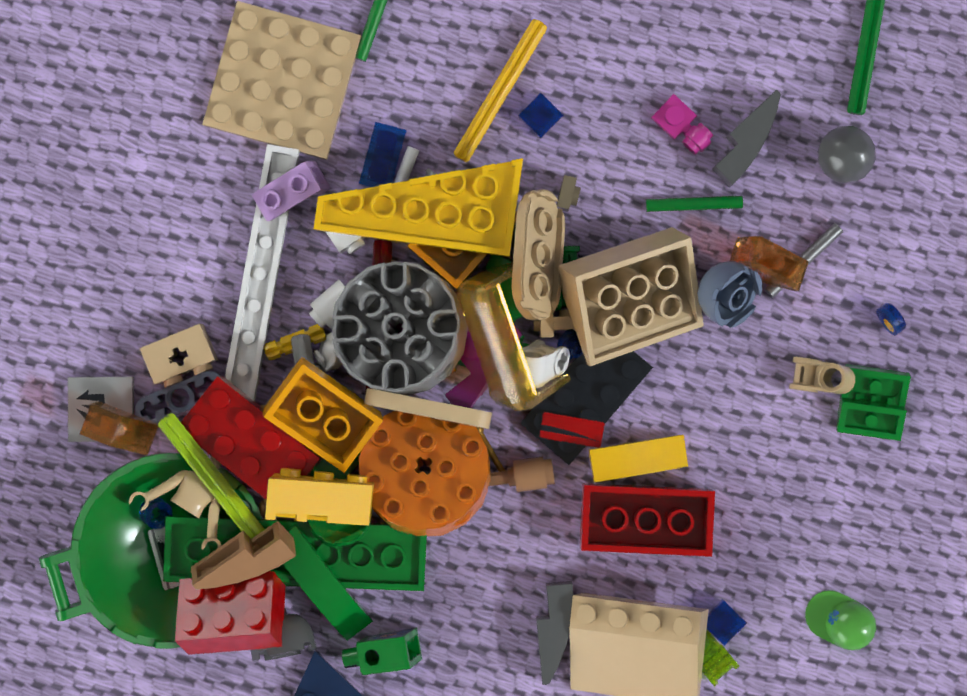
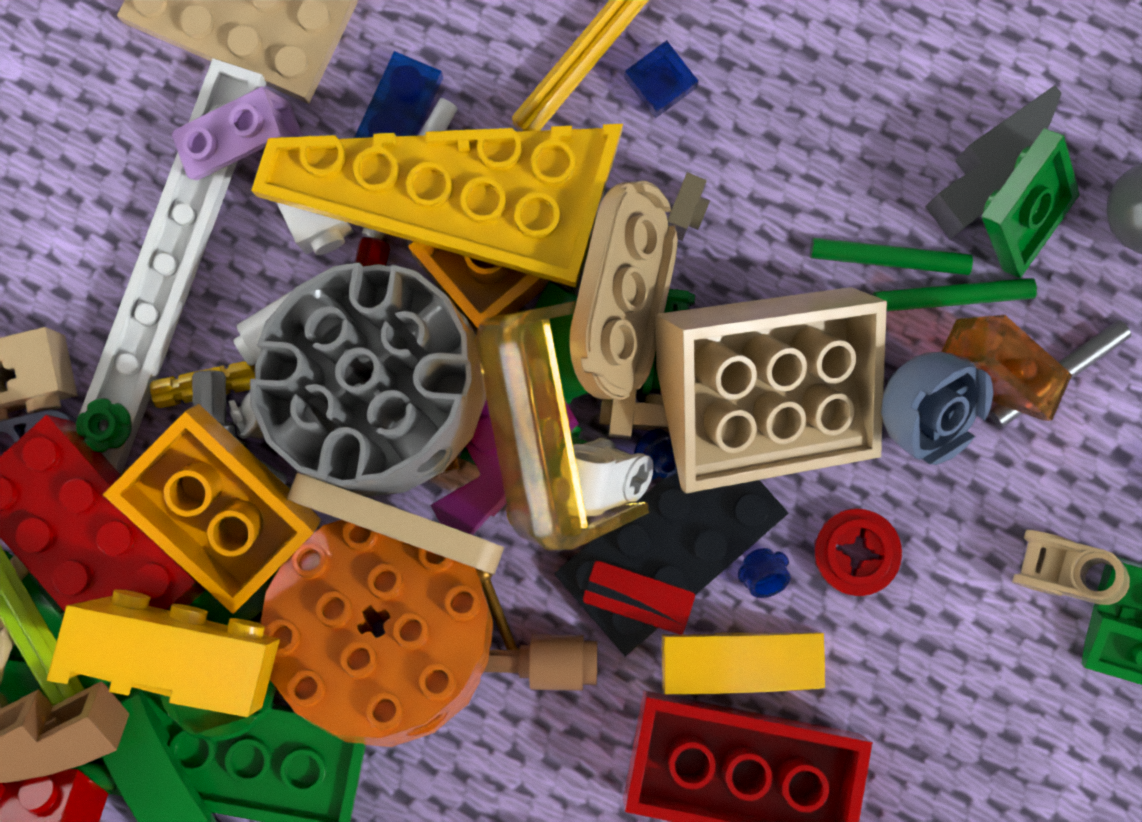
camera: 10 degrees right, 5 degrees down
dark pink plate [651,94,714,155] -> none
none -> green plate [76,398,132,453]
none -> clear blue plate [738,548,791,598]
none -> red gear [814,509,902,596]
none -> green bar [873,278,1037,312]
none -> green plate [981,128,1080,279]

